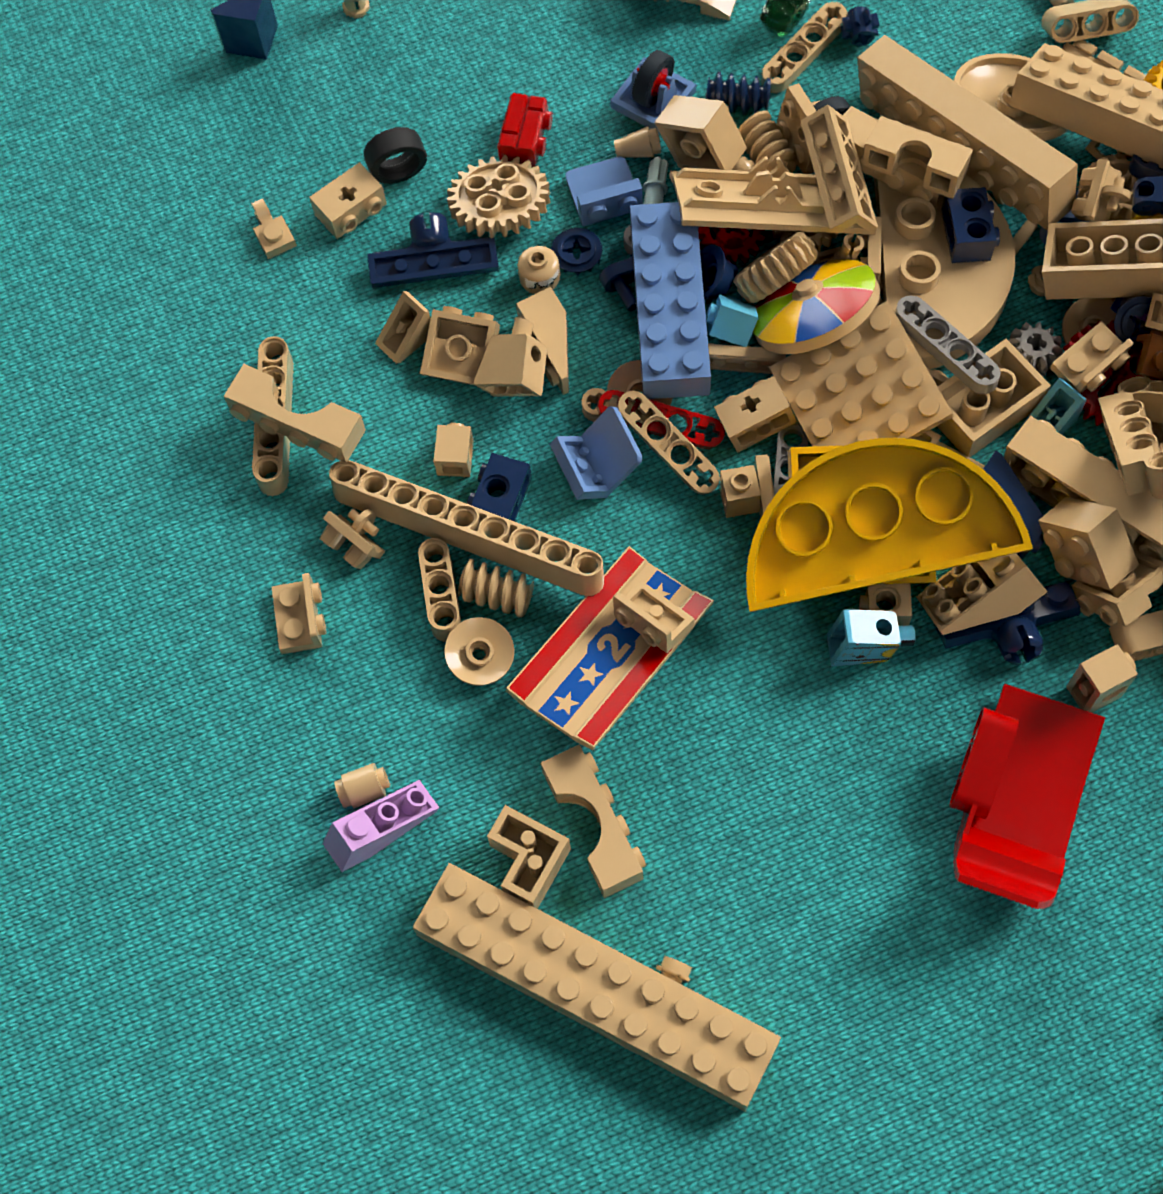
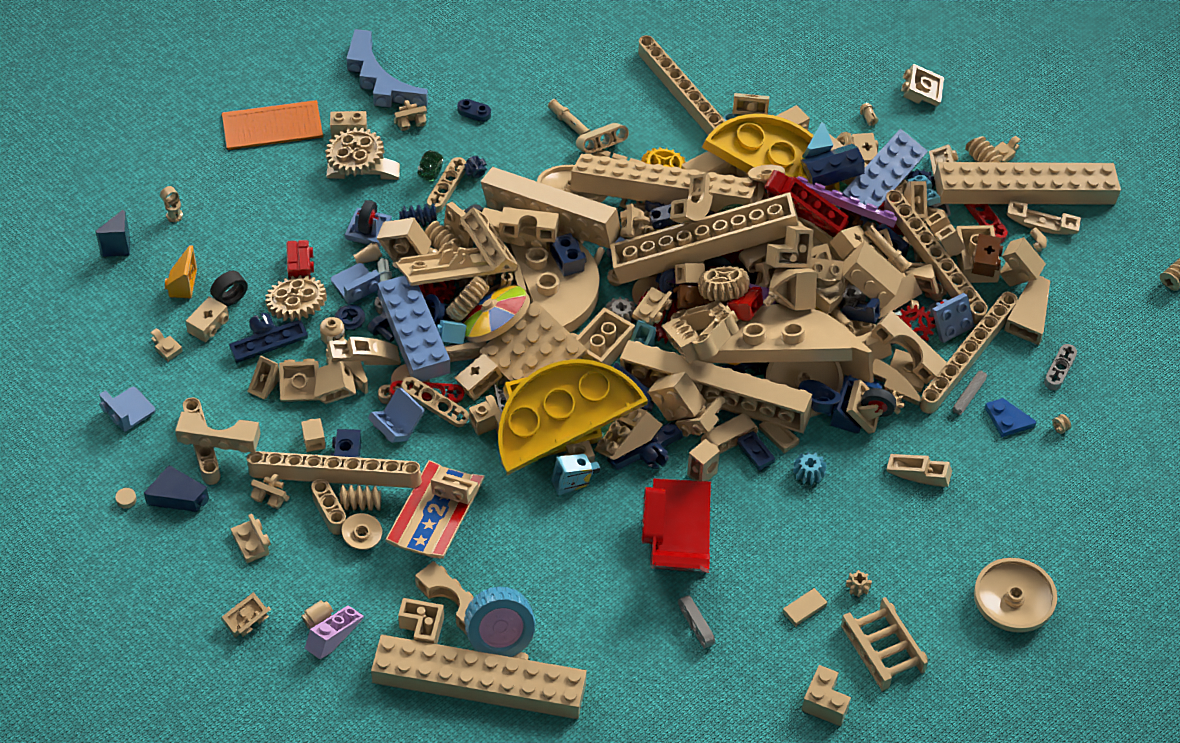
camera: 25 degrees left, 15 degrees down
light grey beam [895,295,1001,394] -> none
none -> medium blue bracket [99,387,155,432]
none -> tan tile [115,488,137,508]
none -> dark blue slope [144,465,209,512]
none -> light orange slope [165,245,197,298]
none -> tan bracket [220,592,271,638]
none -> tan slope [327,337,401,365]
none -> dark azure wheel [464,587,535,657]
none -> light grey beam [678,595,715,648]

